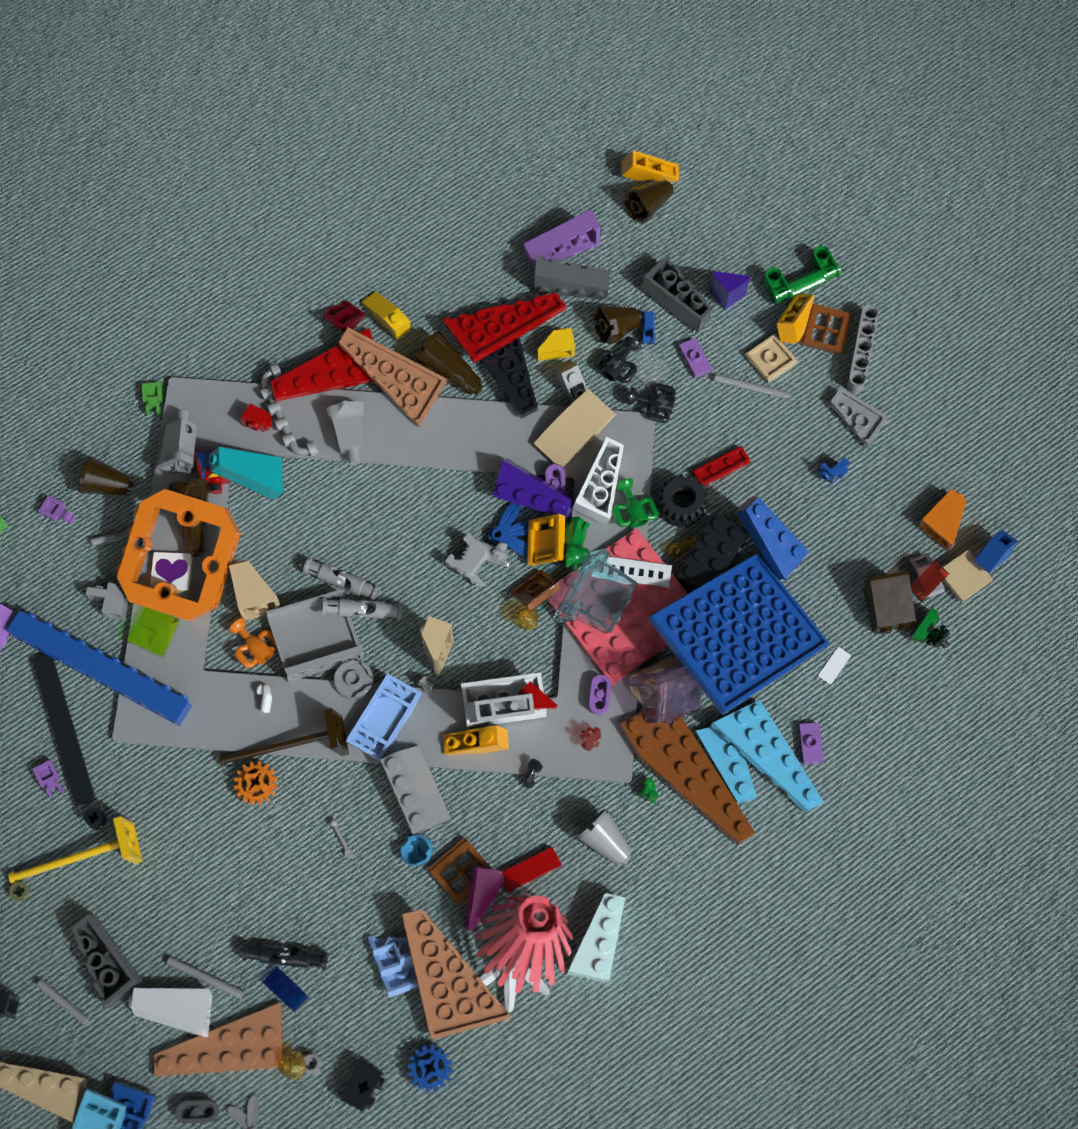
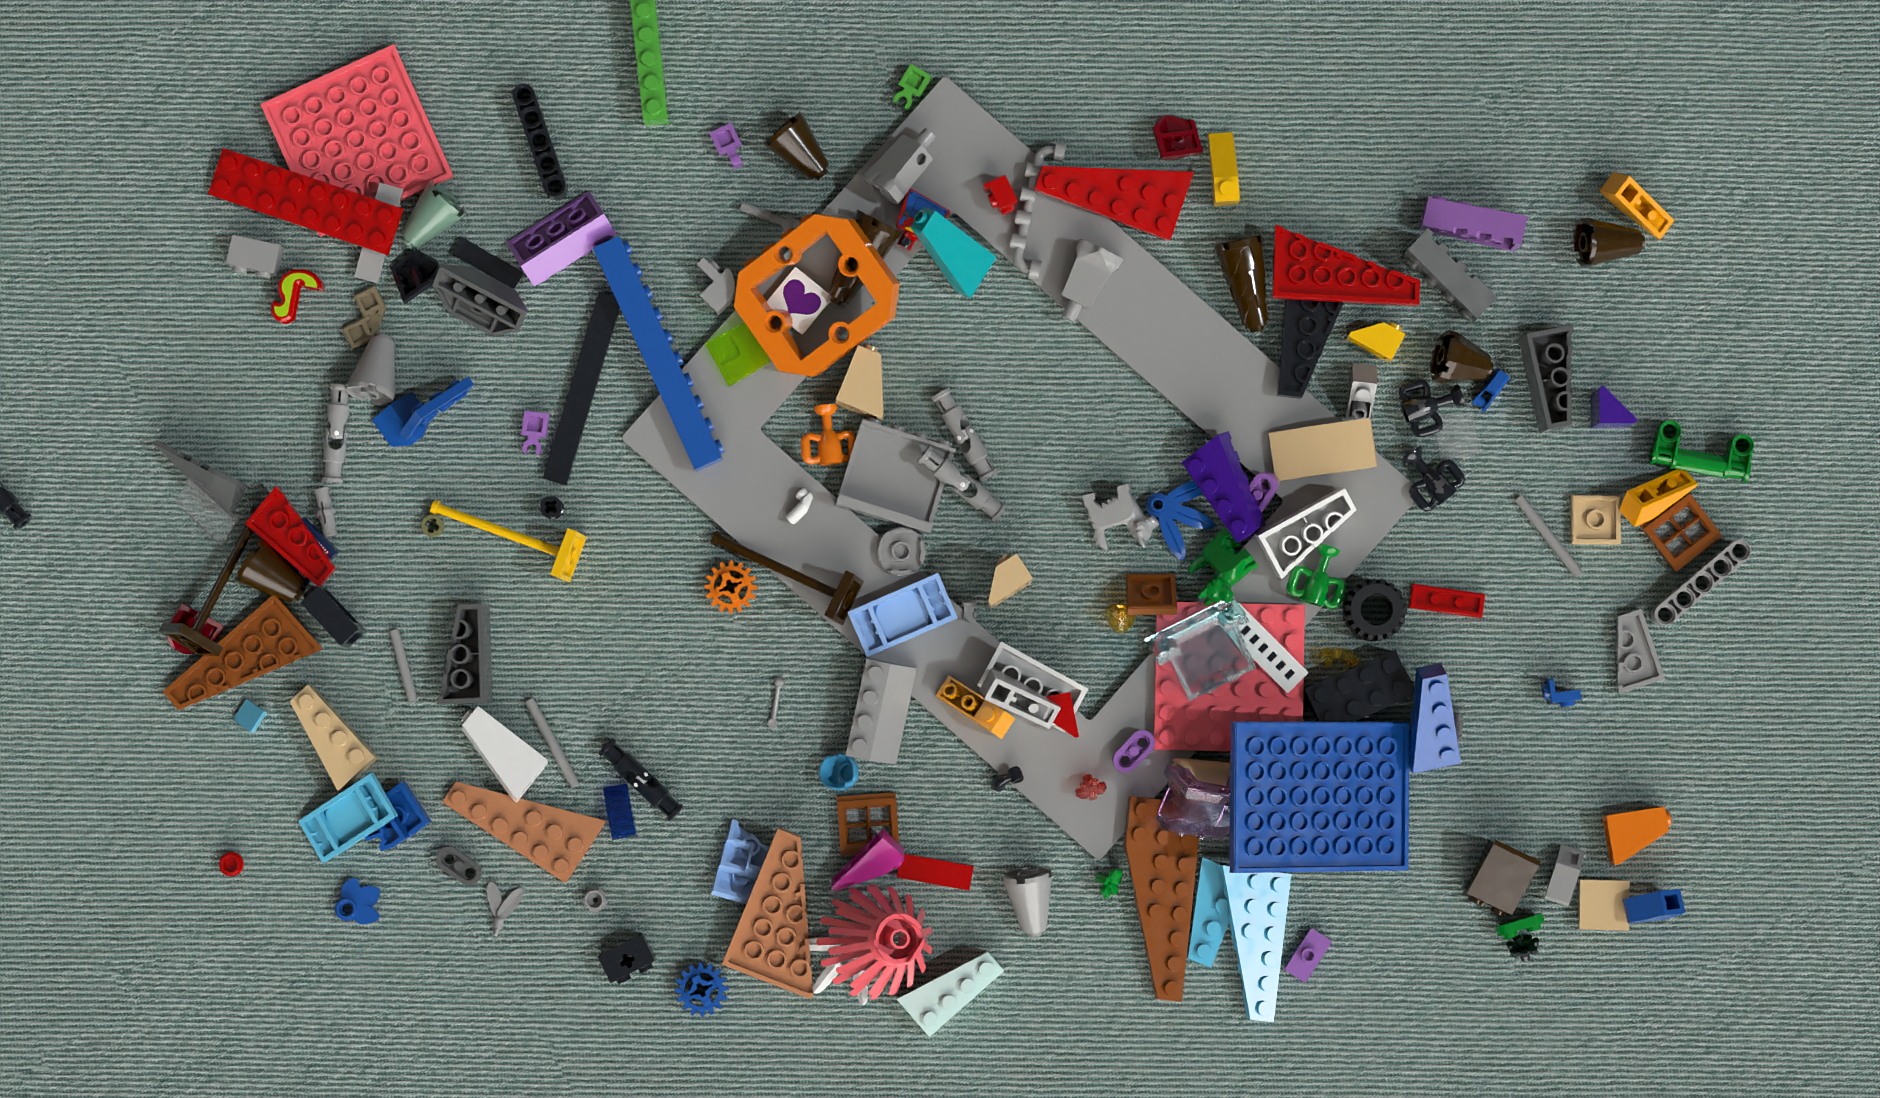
camera: 40 degrees right, 15 degrees up
clear yellow cone [279,1050,306,1080] -> none
nougat wing [339,327,447,428] -> none
light orange container [528,514,565,566] -> none
medium lavender plate [679,338,712,378] -> none
white sticker [818,647,851,684] -> none
clear red tile [911,561,950,602] -> none

